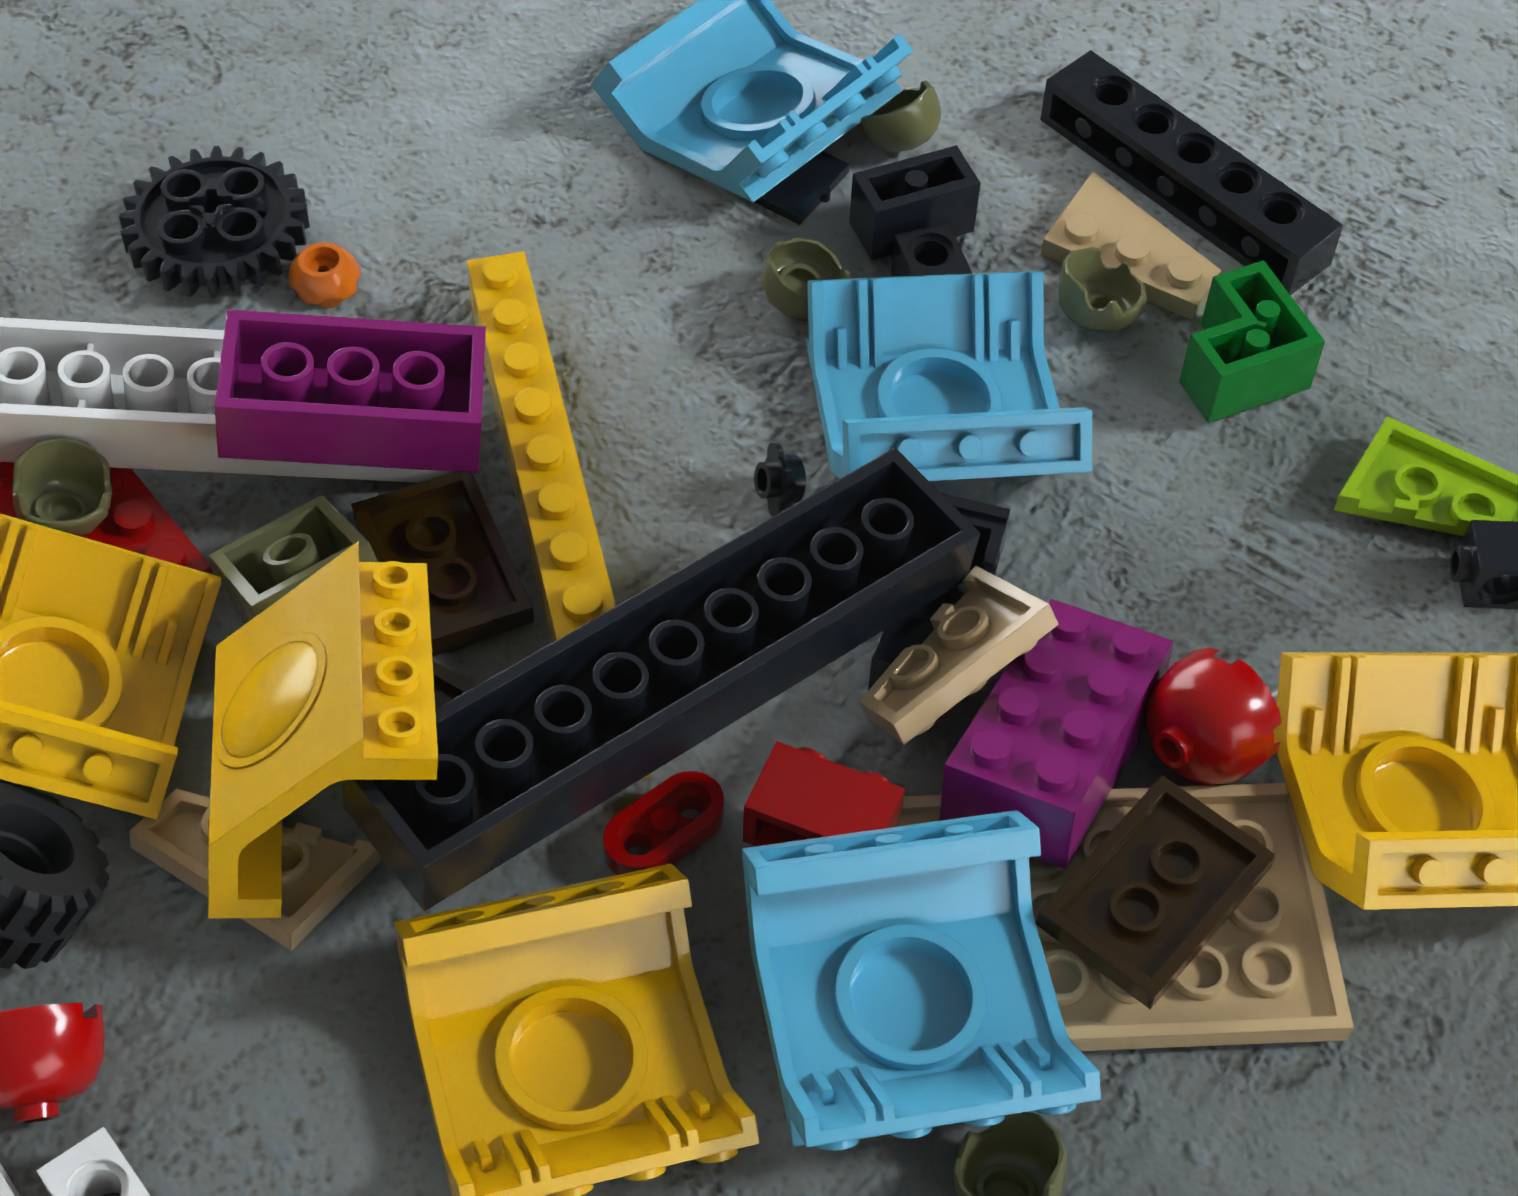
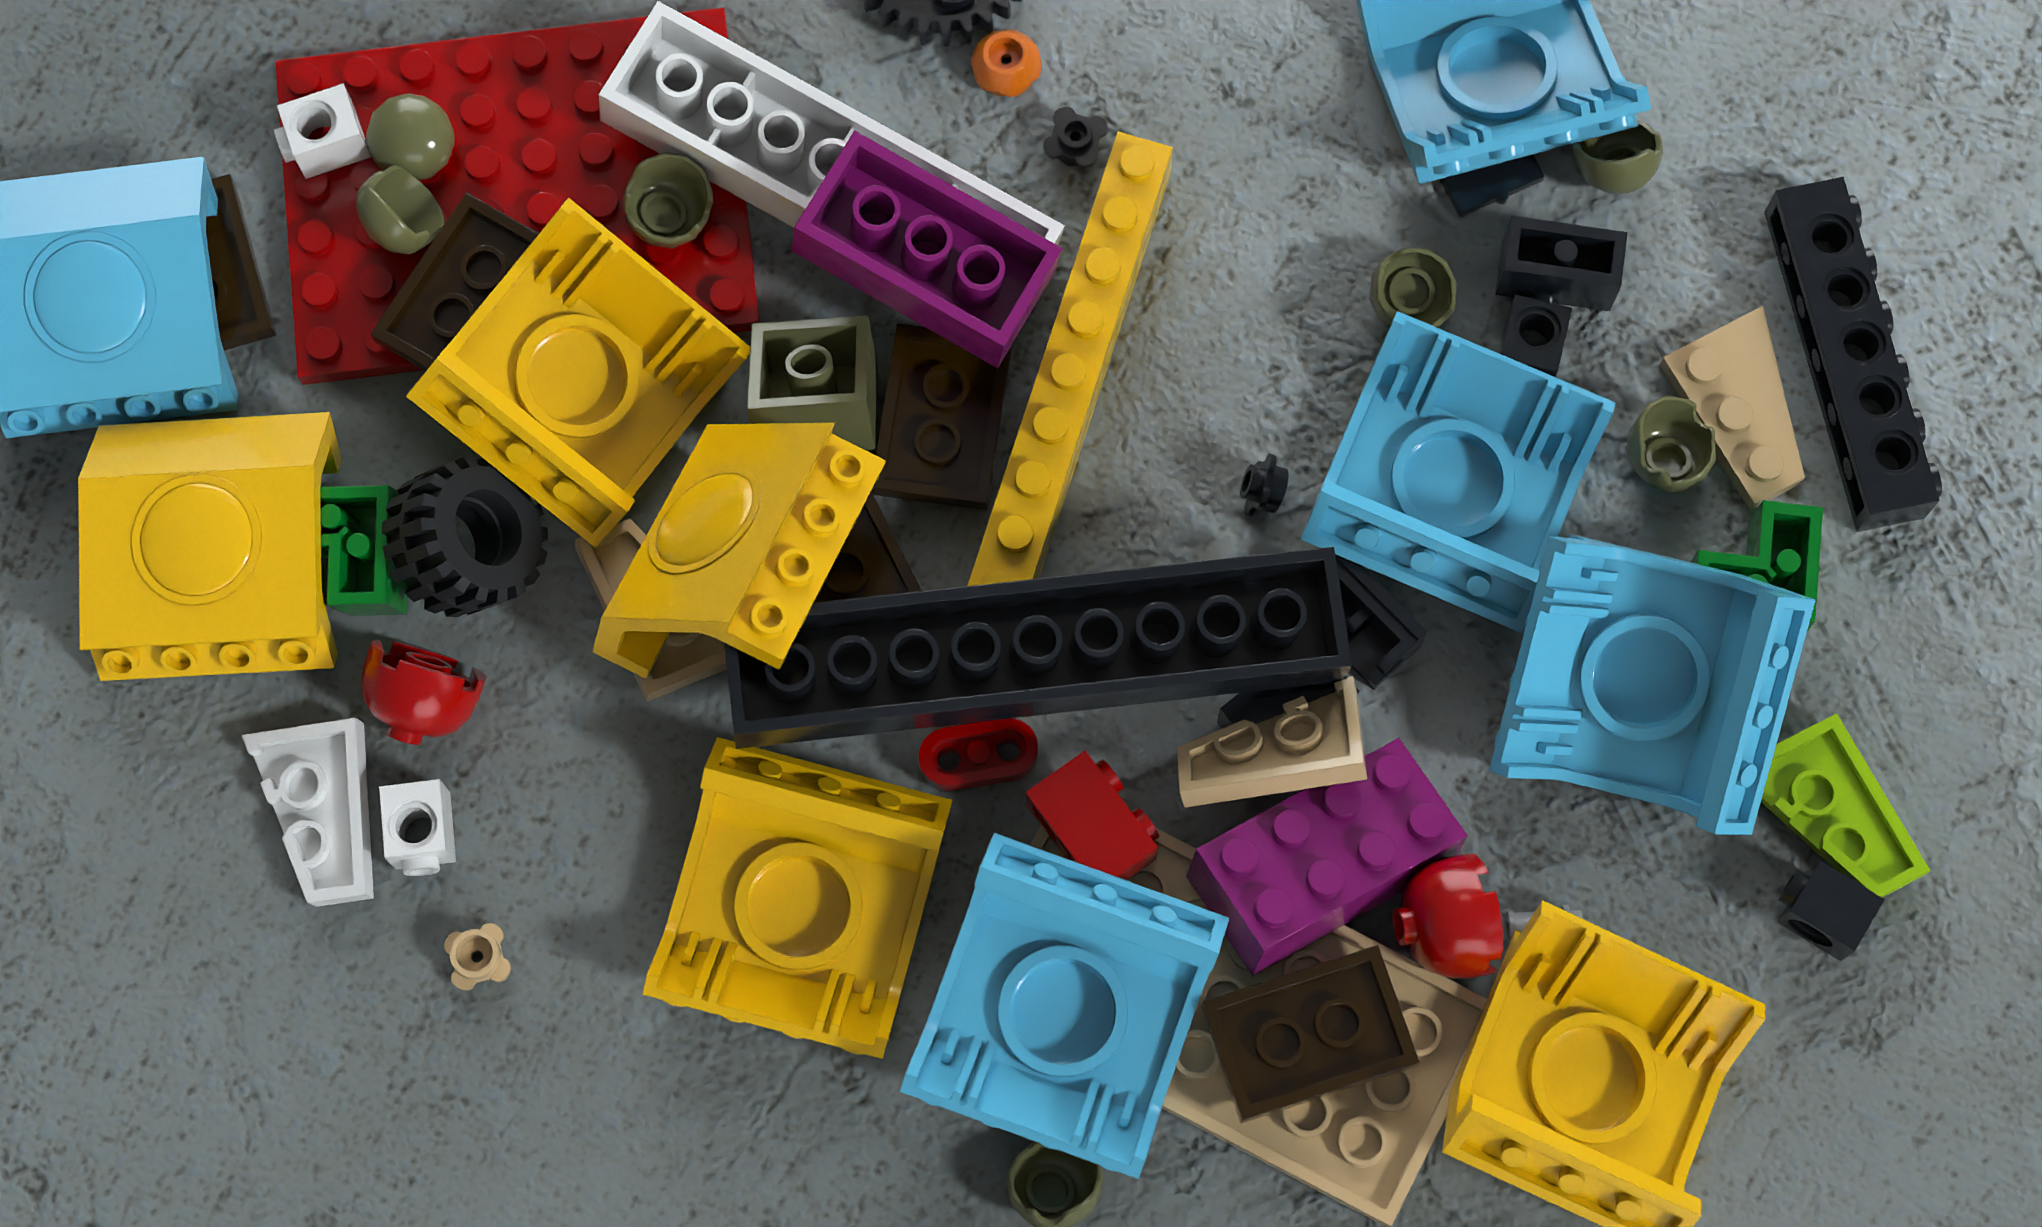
camera: 35 degrees right, 20 degrees up
none -> black plate [1043,107,1108,168]
none -> medium azure panel [1489,534,1815,835]

